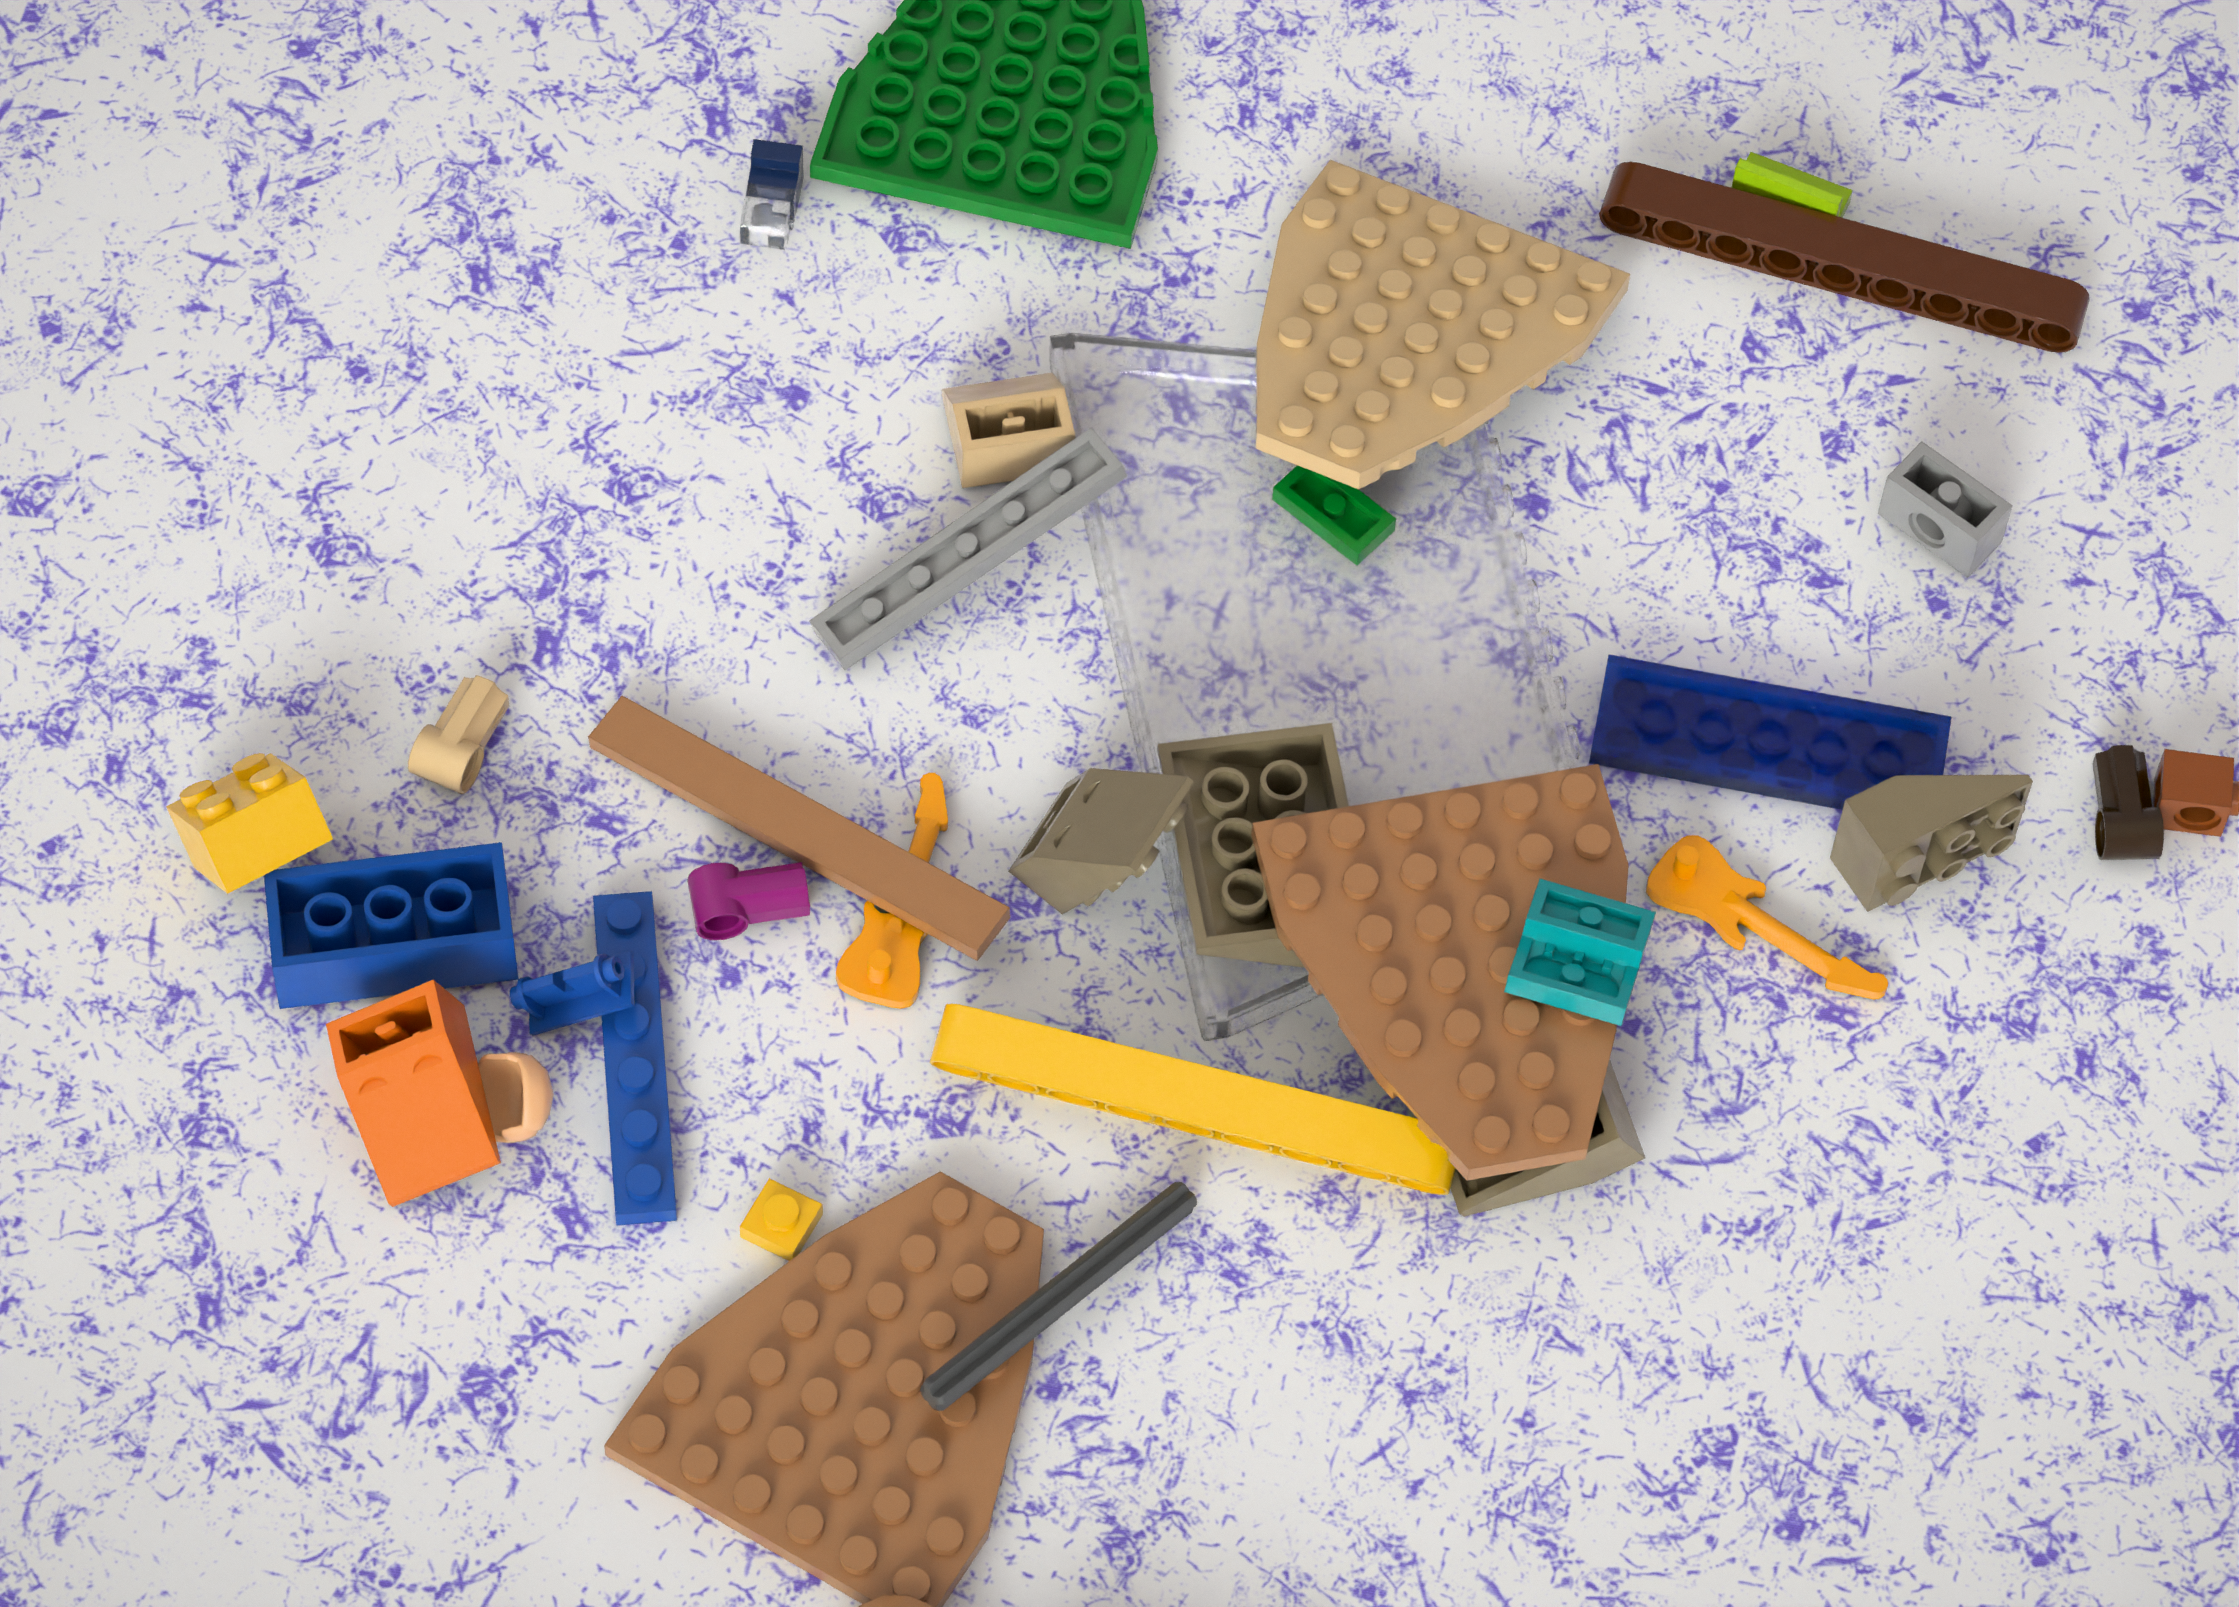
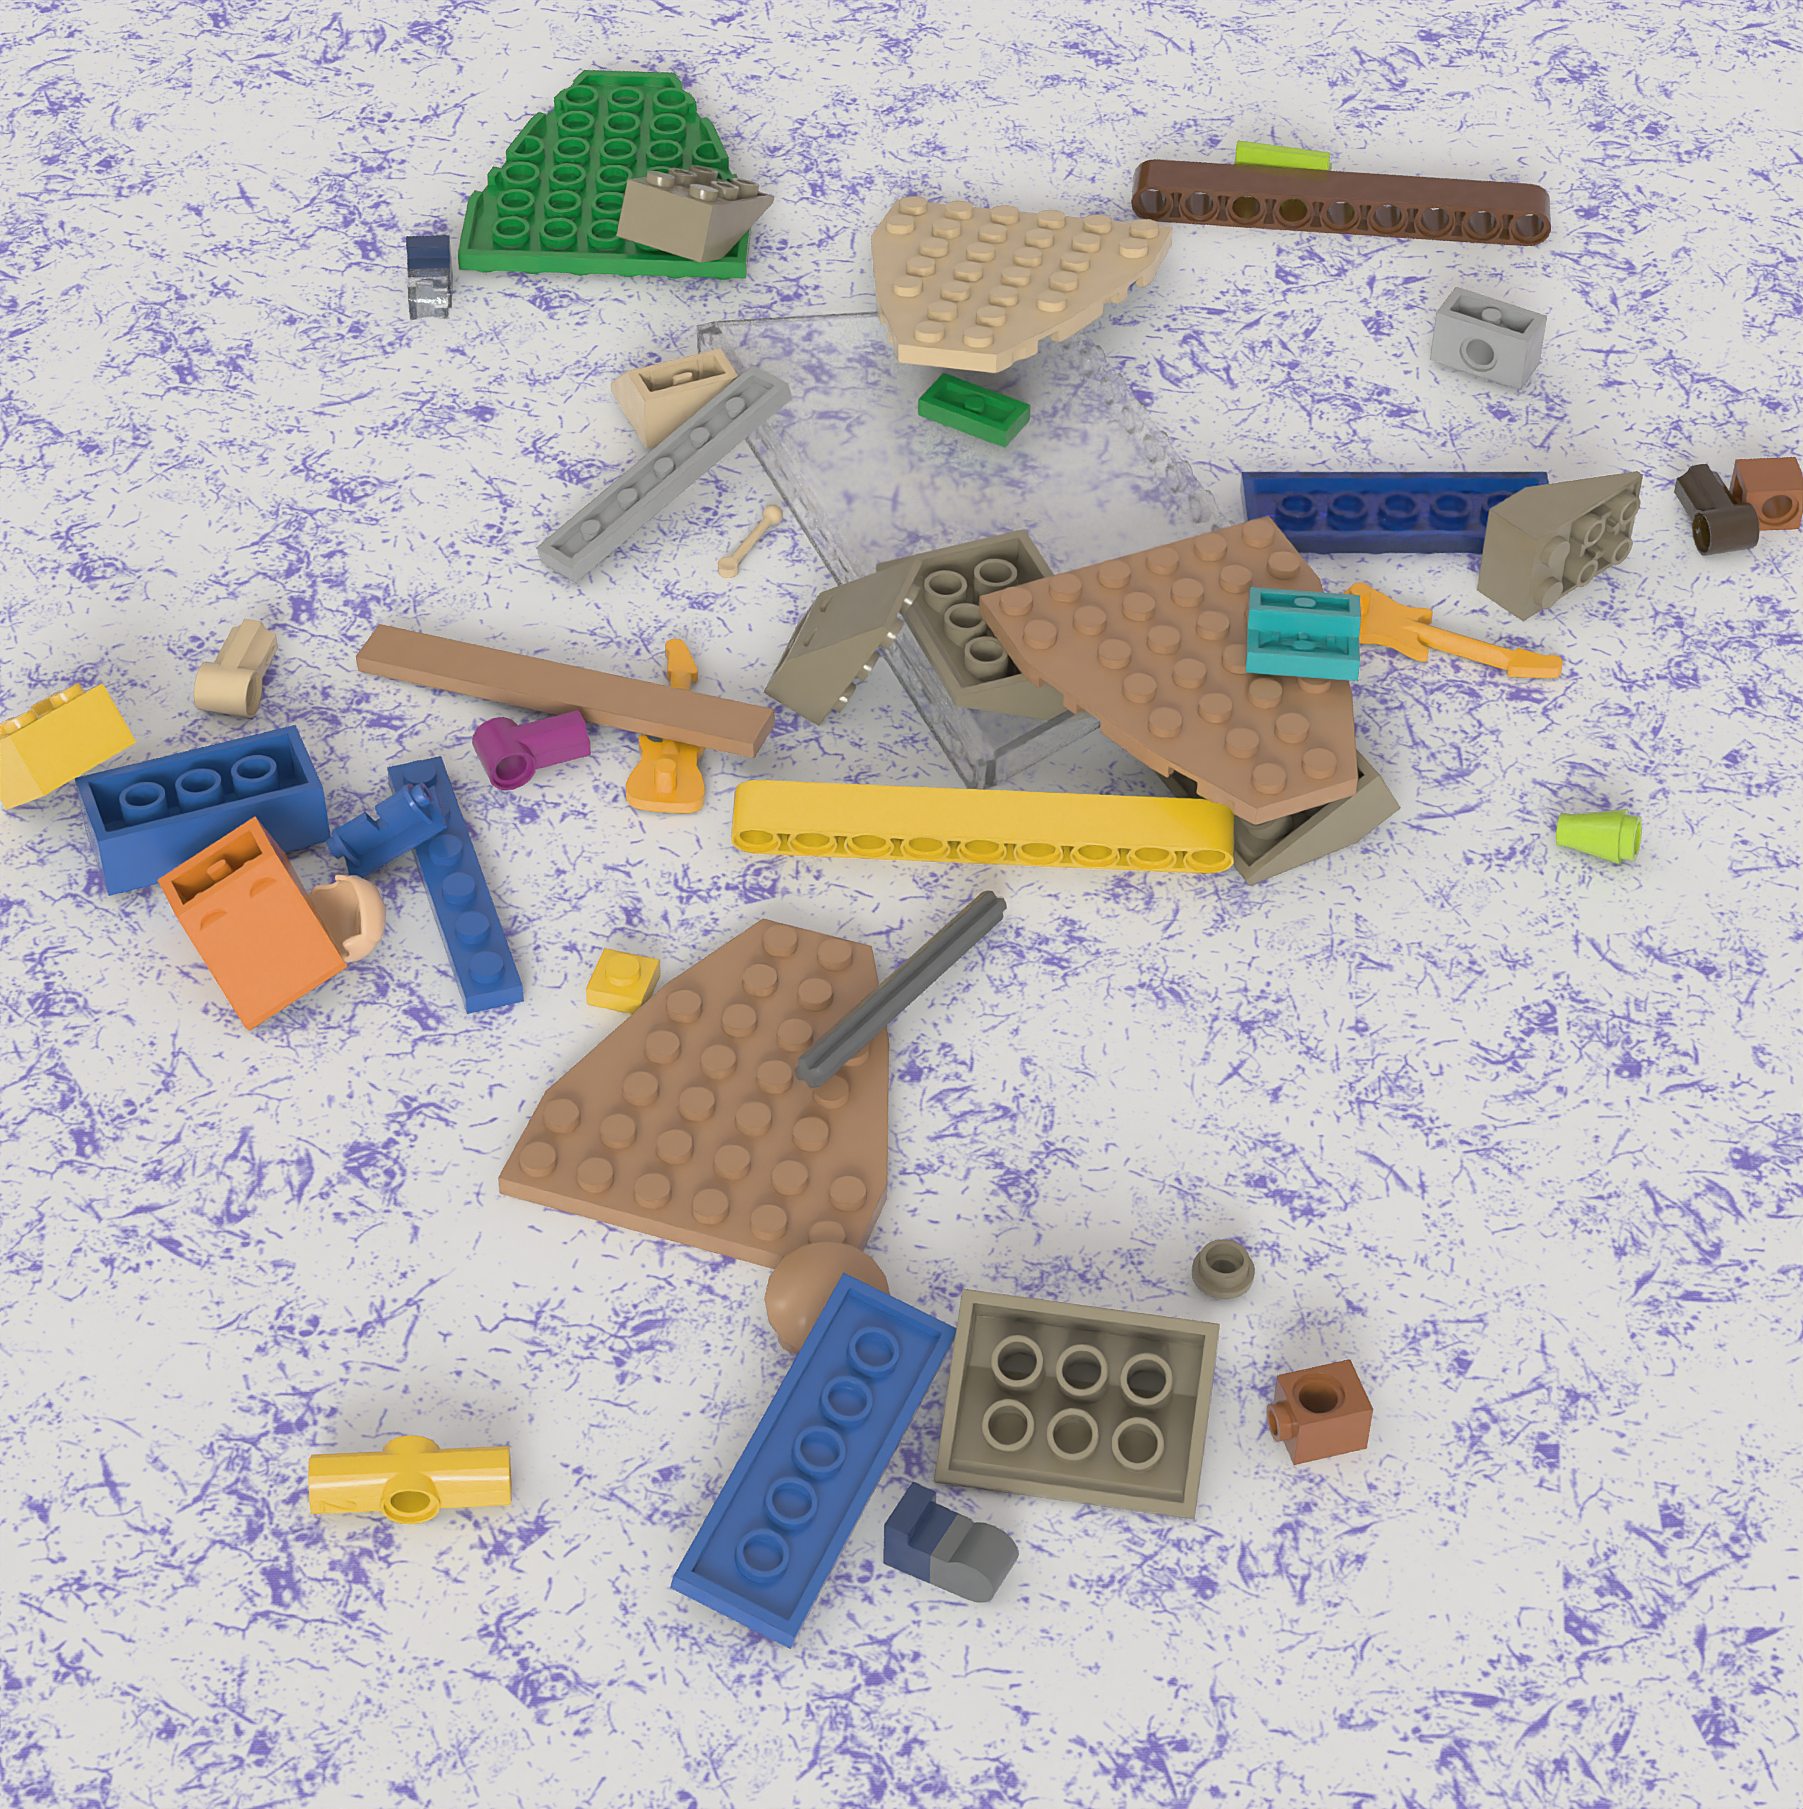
camera: 10 degrees left, 15 degrees down
none -> dark tan slope [616,165,775,263]
none -> tan hinge [718,505,783,578]
none -> lime cone [1556,809,1642,865]

